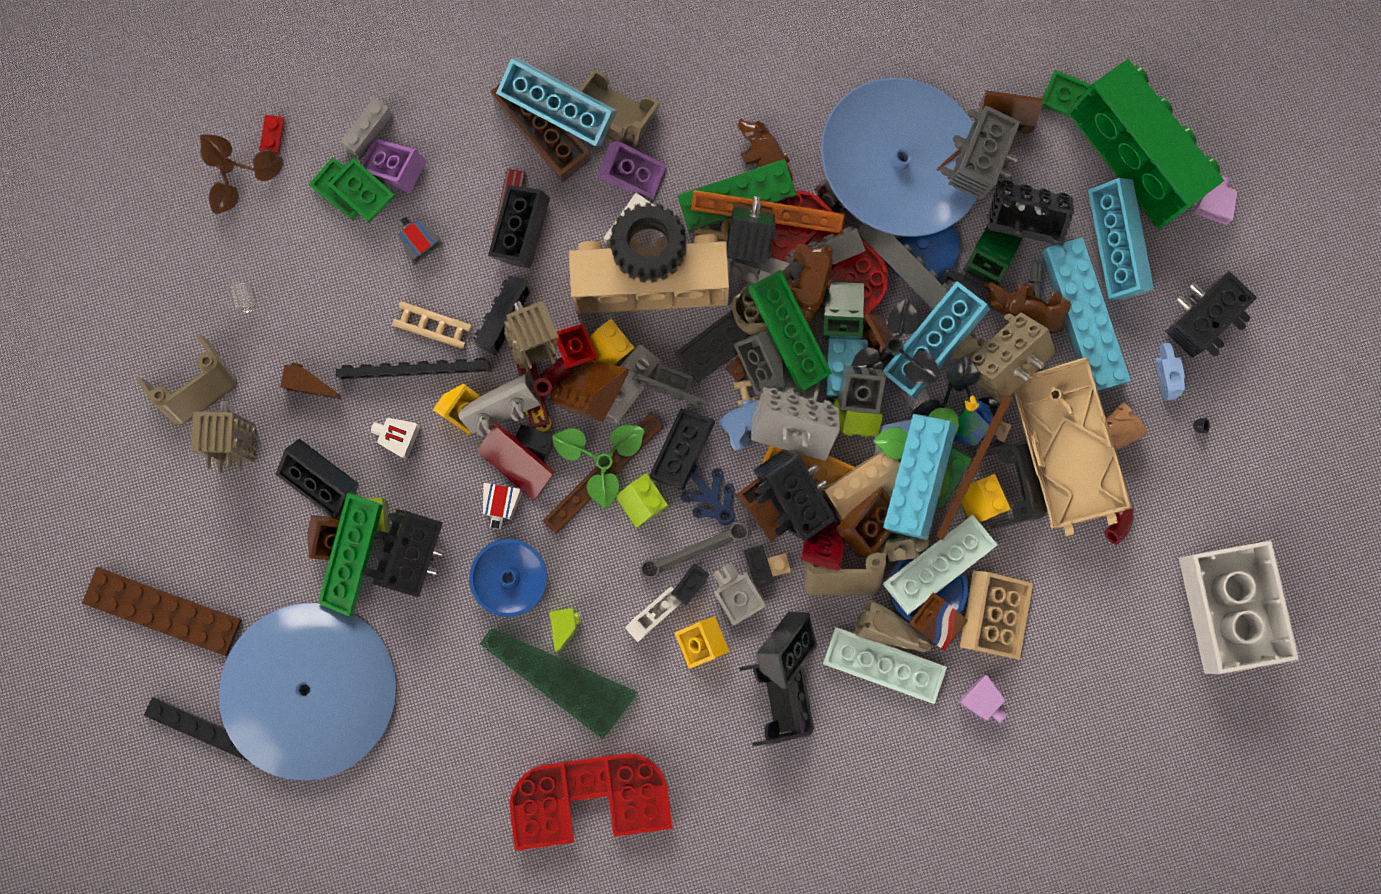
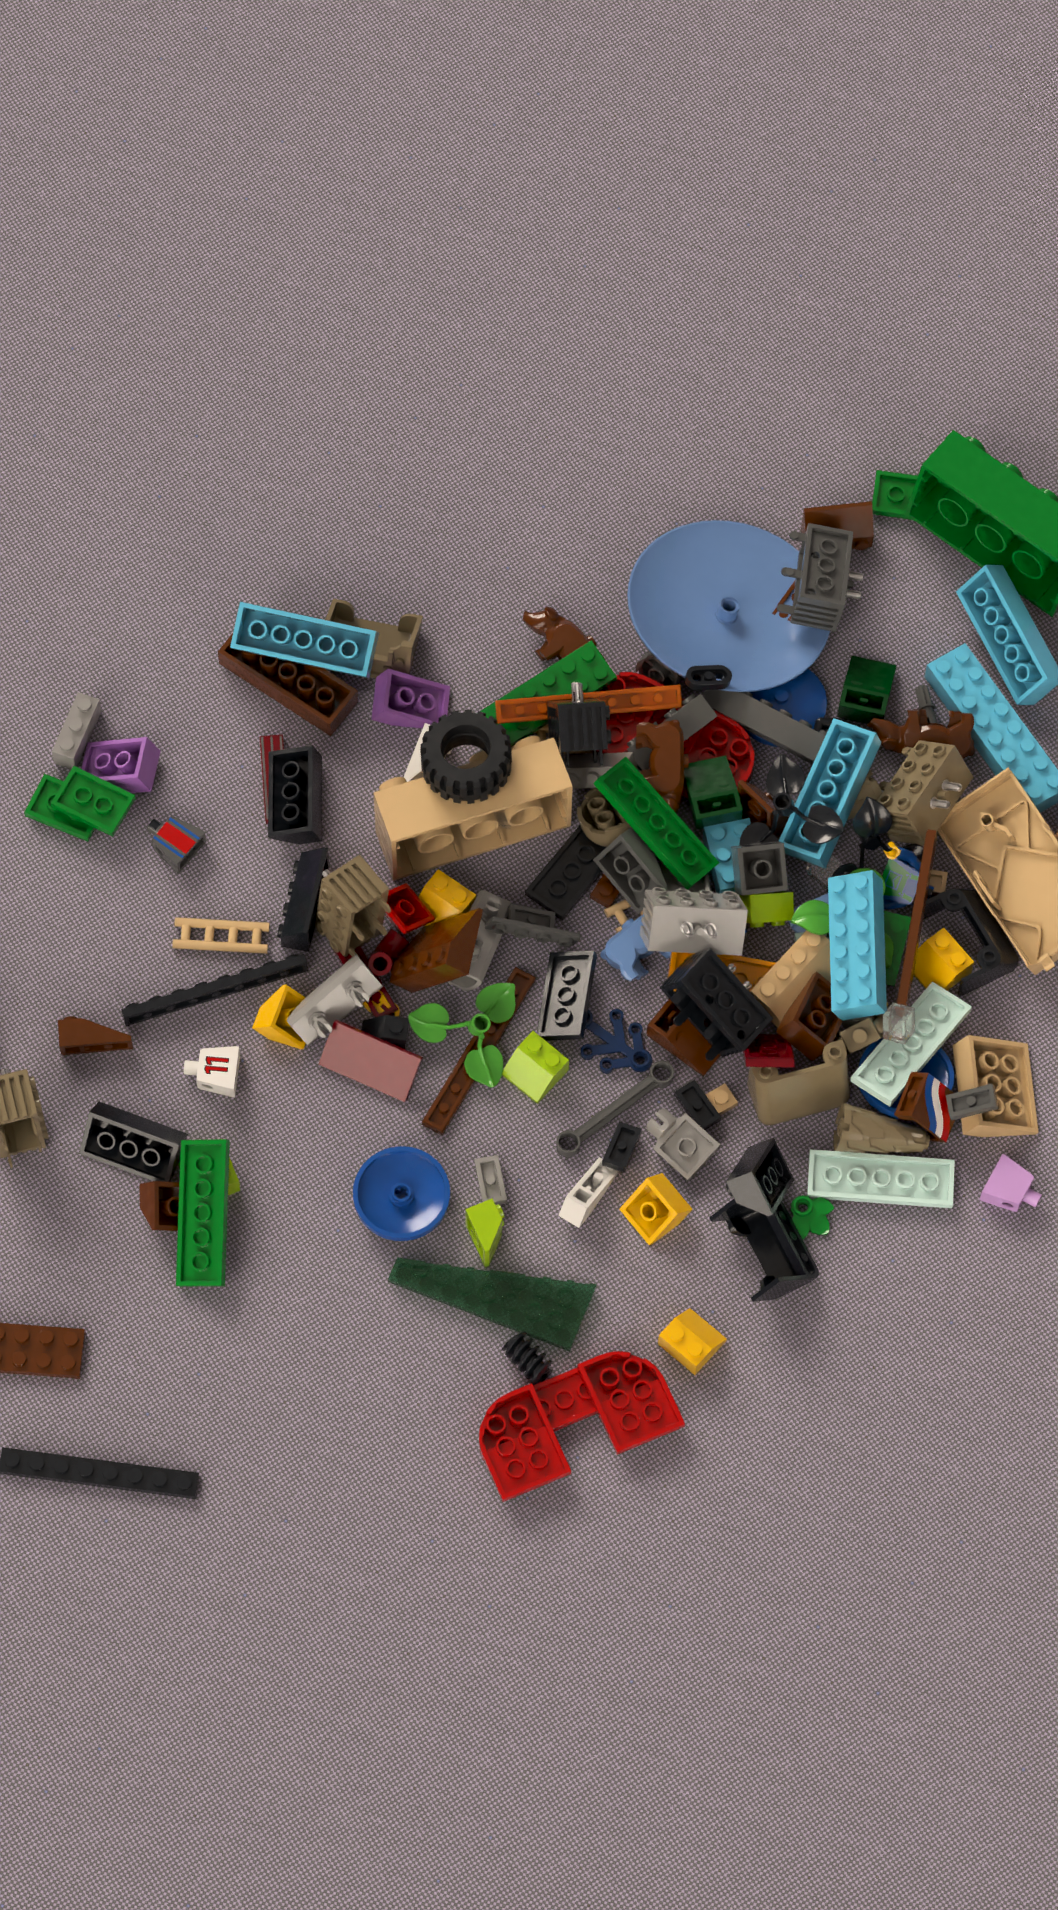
camera: 20 degrees left, 15 degrees down
medium blue dish [219,603,396,780] -> none
black piece [363,509,443,598] -> none
torso [483,483,522,530] -> none
black piece [988,180,1074,246] -> none
none -> light grey plate [474,1155,507,1205]
none -> black piece [501,1331,553,1385]
none -> yellow slope [658,1308,727,1375]
none -> black plate [685,665,732,690]
none -> green plate [791,1195,834,1239]
none -> clear brick [883,1002,915,1044]
none -> dark grey plate [946,1084,999,1121]

